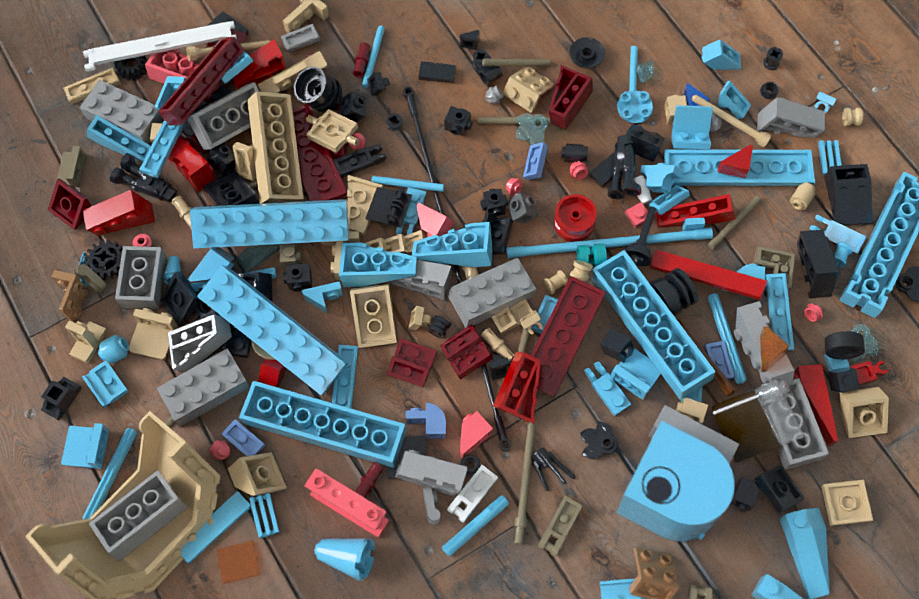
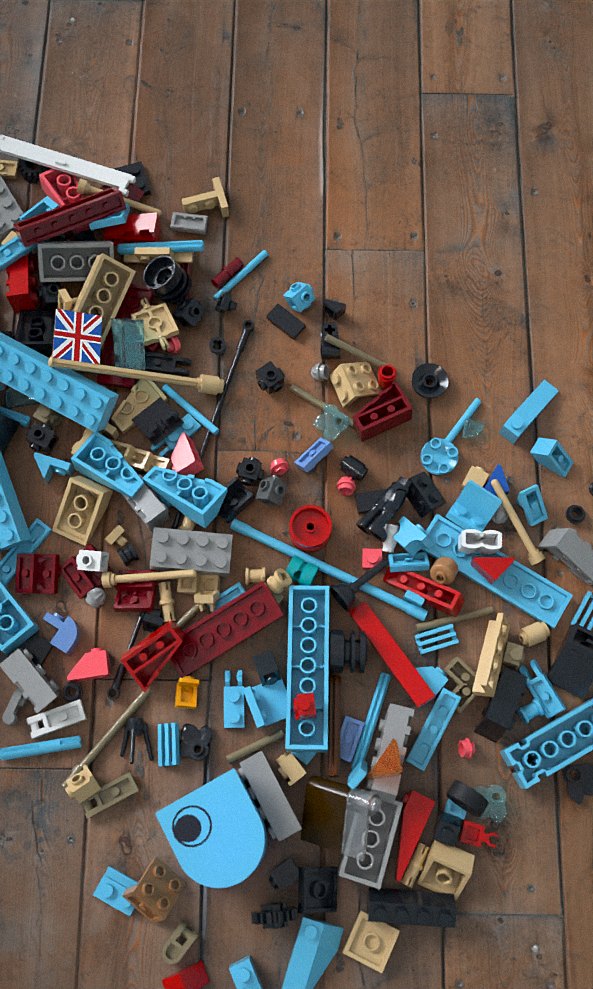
camera: 30 degrees right, 5 degrees up
none -> dark red slope [15,553,60,594]
none -> flag [48,309,224,395]
none -> tan brick [65,764,101,804]
none -> white brick [76,550,109,572]
none -> light grey plate [85,588,106,608]
none -> tan piece [101,569,197,588]
none -> clear light blue wedge [110,318,145,378]
none -> medium azure axle [117,240,205,255]
none -> medium azure tile [158,723,180,766]
none -> light orange bracket [175,676,200,709]
none -> dark tan bar [226,729,285,764]
none -> black gear [251,902,298,929]
none -> medium azure brick [283,282,316,312]
none -> red brick [293,693,316,720]
none -> medium azure tile [347,759,368,789]
none -> black brick [367,887,457,928]
none -> red brick [378,365,397,389]
none -> tan pin [400,842,430,888]
none -> medium azure tile [414,624,459,655]
none -> medium nougat head [430,556,459,586]
none -> white brick [458,529,502,555]
none -> tan fence [472,613,510,697]
none -> medium azure slope [499,380,559,445]
none -> dark tan brick [501,642,525,670]

